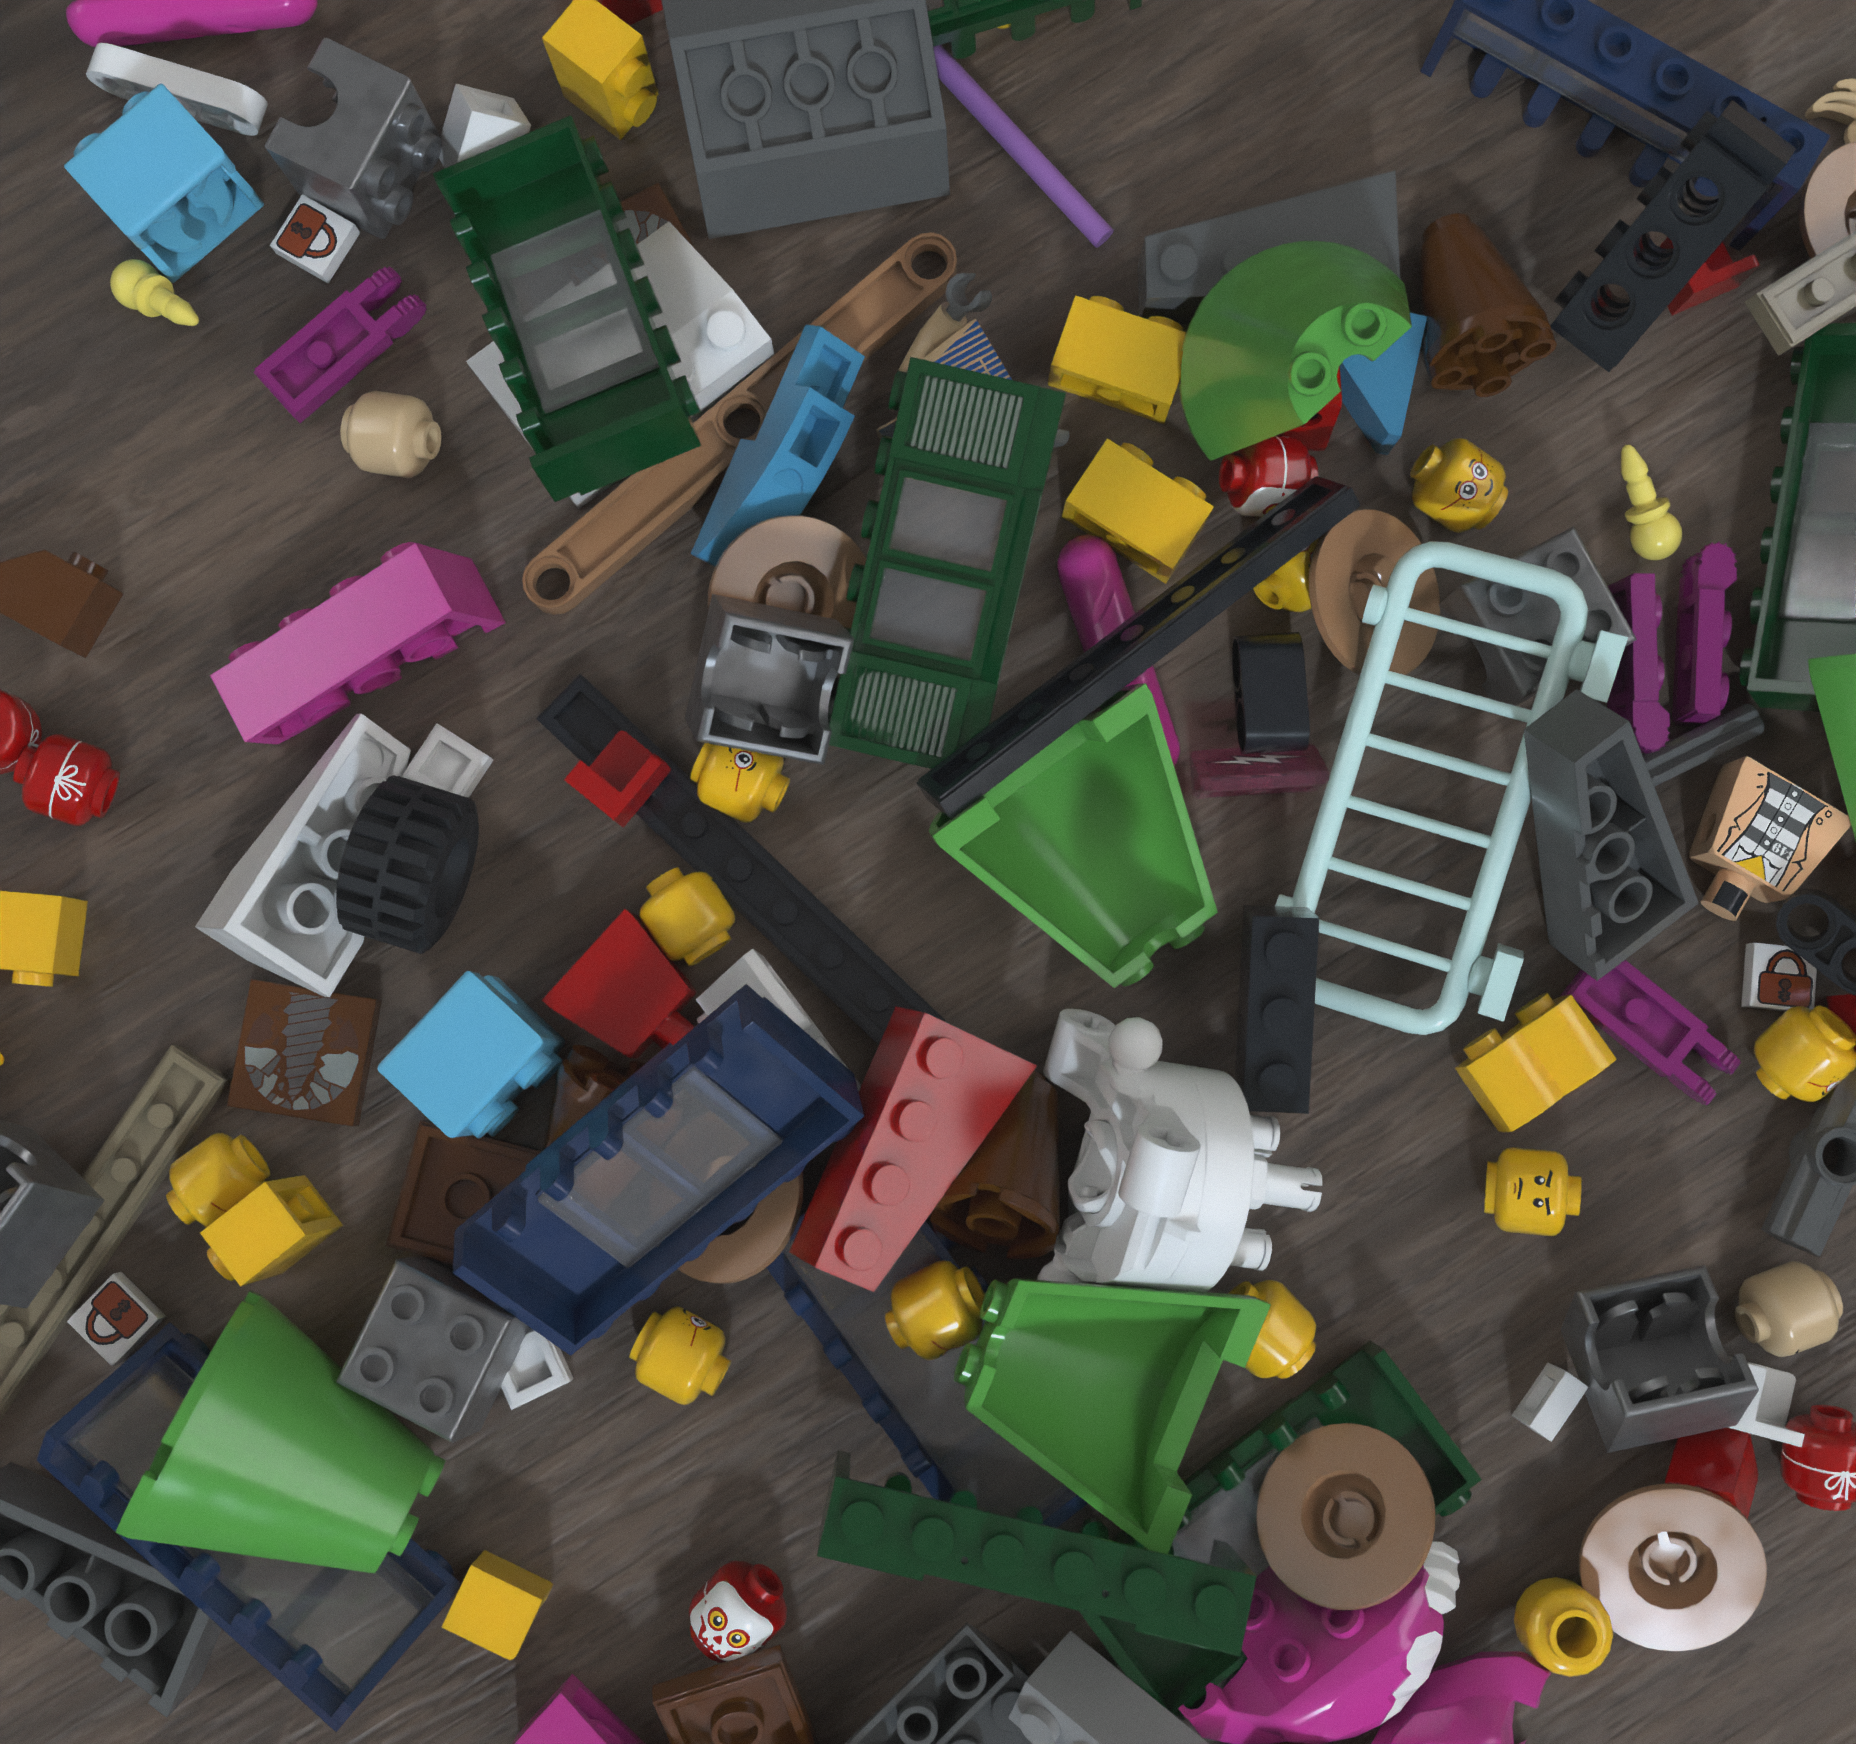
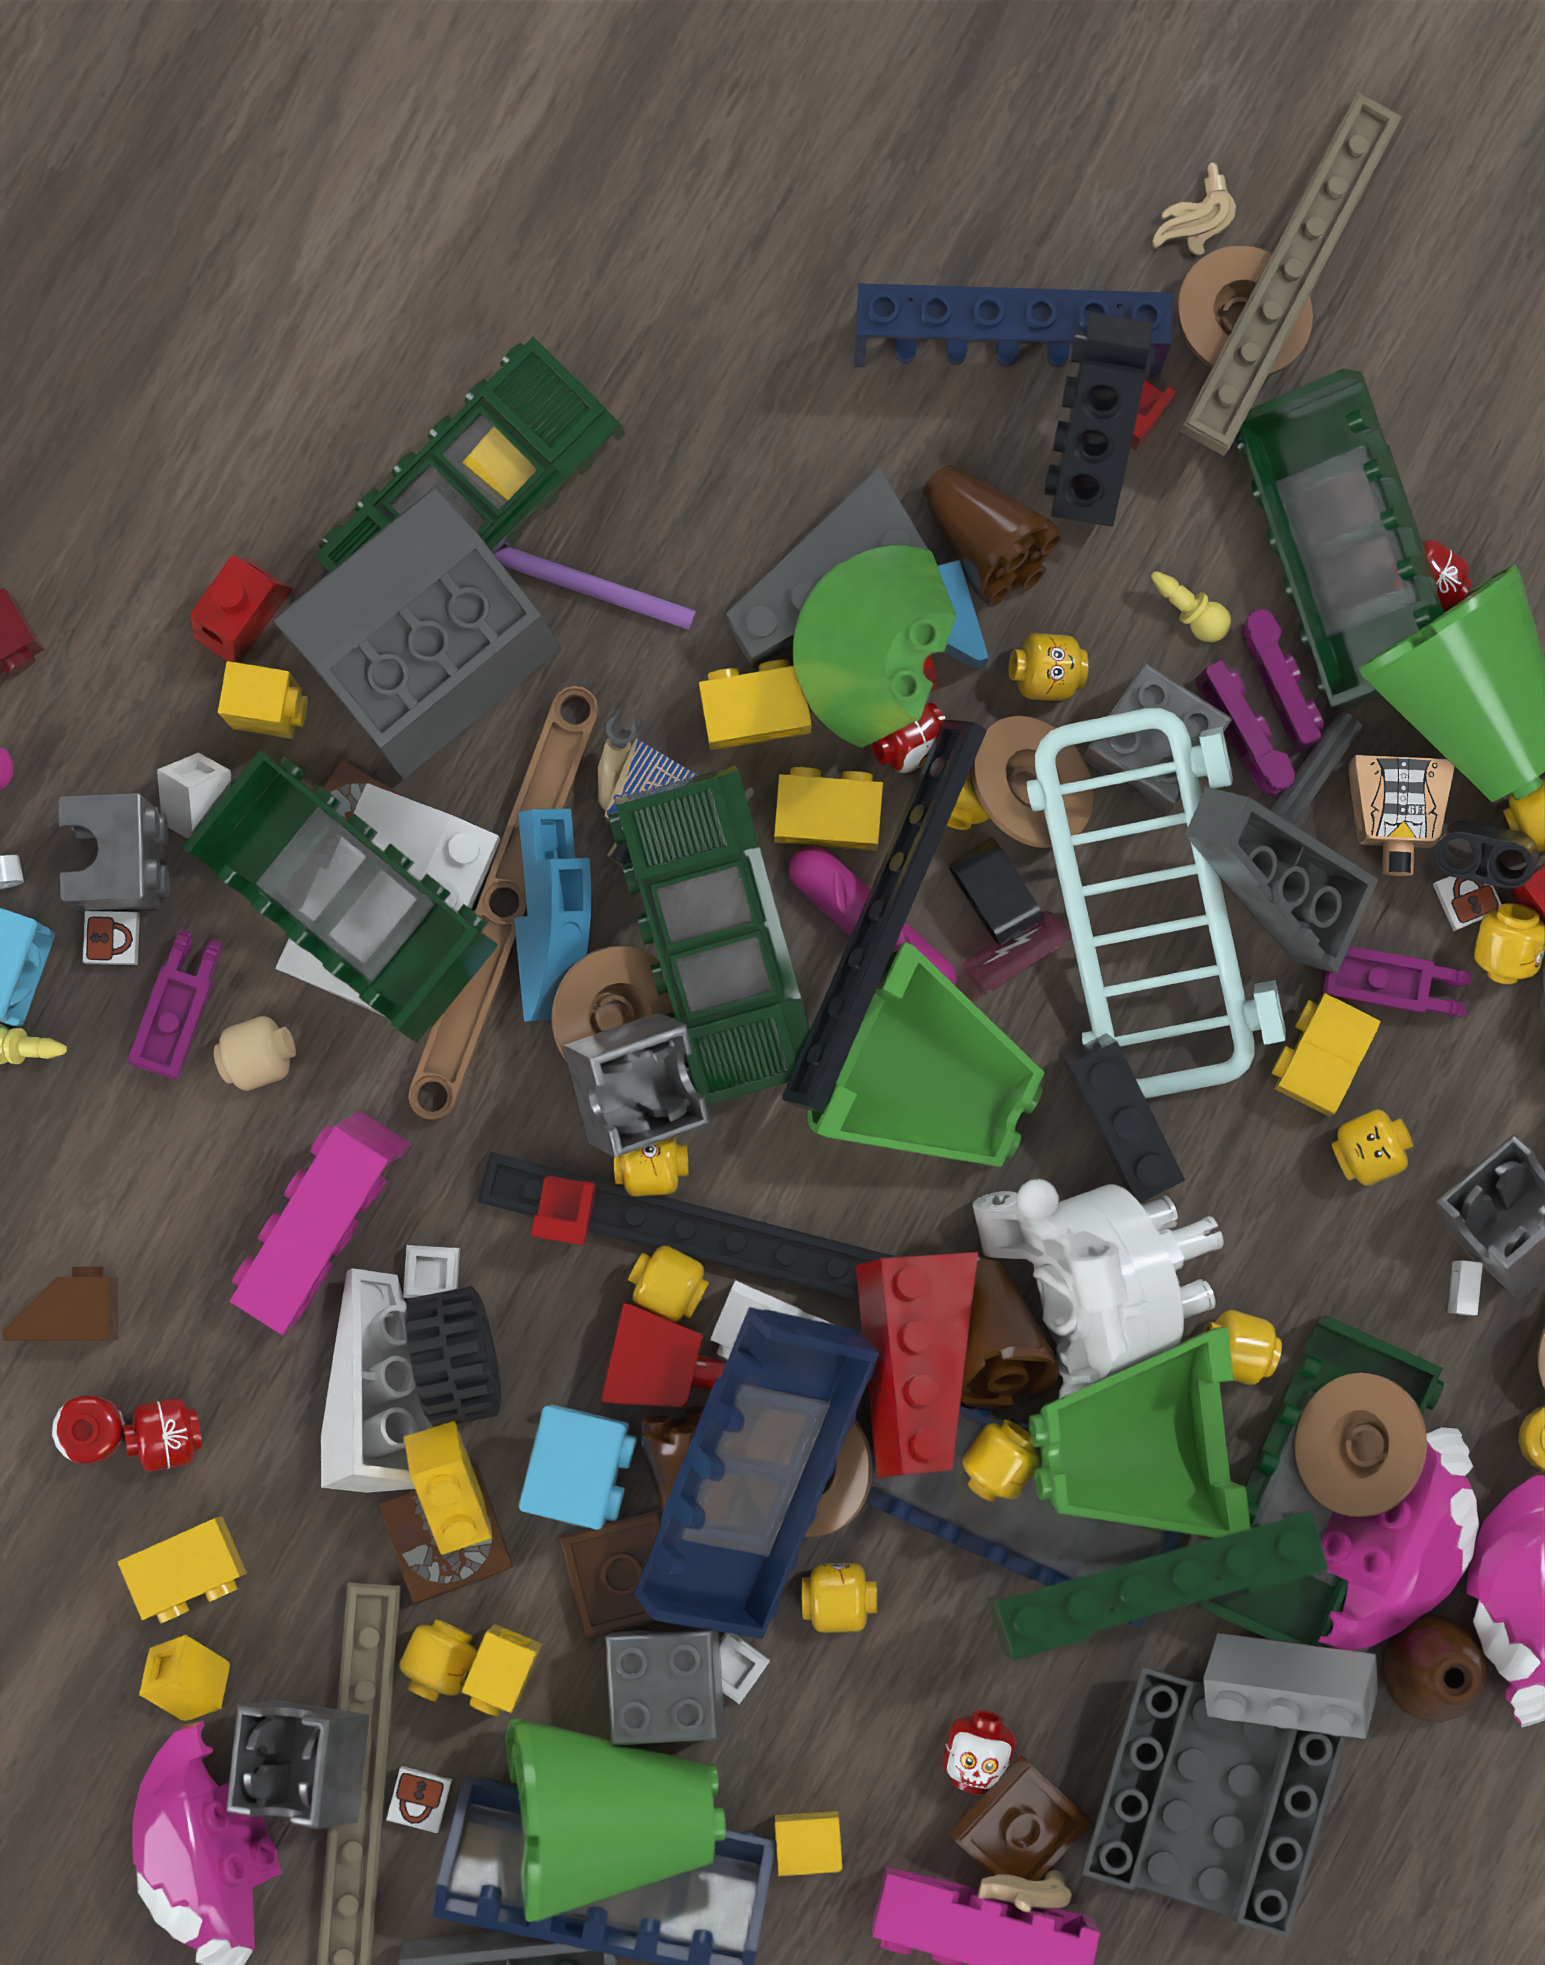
camera: 30 degrees left, 0 degrees up
none -> yellow brick [404,1421,492,1555]

